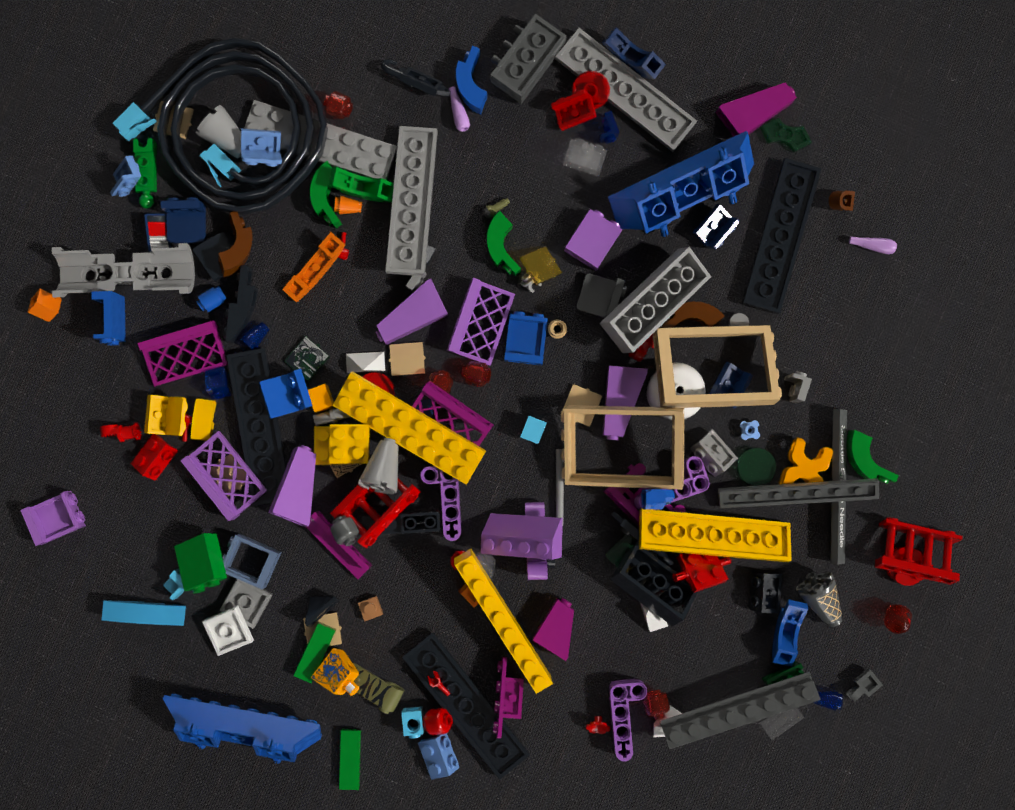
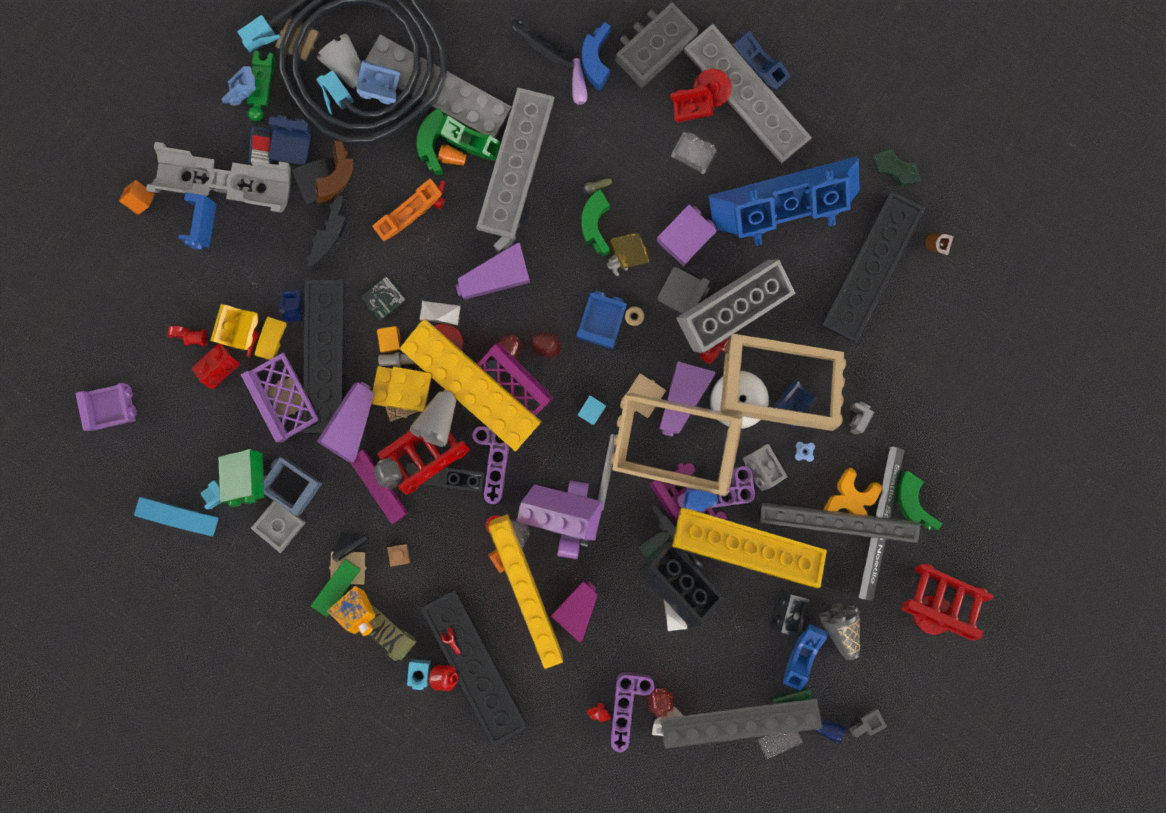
camera: 10 degrees right, 0 degrees up
magenta fence [138,320,228,387] -> none
blue piece [163,694,322,764] -> none
blue brick [197,286,227,312] -> none
white tile [202,606,254,656] -> none
clear blue cone [241,322,270,350] -> none
blue bracket [259,369,313,419] -> none
clear red head [323,91,353,120] -> none
green tile [339,729,361,790] -> none
tan piece [389,342,426,376] -> none
medium blue bracket [418,733,459,780] -> none
medium lavender fence [446,278,515,366] -> none
magenta bracket [493,657,524,738] -> none
clear blue bracket [599,111,619,144] -> none
reddish brown arch [661,301,724,328] -> none
red plate [672,553,731,593] -> none
dark blue bracket [693,204,740,250] -> none
magenta slope [715,82,797,137] -> none
light grey tile [729,313,749,326] -> none
clear green tile [737,448,776,486] -> none
lavender piece [849,236,897,255] -> none
clear red head [884,604,912,634] -> none

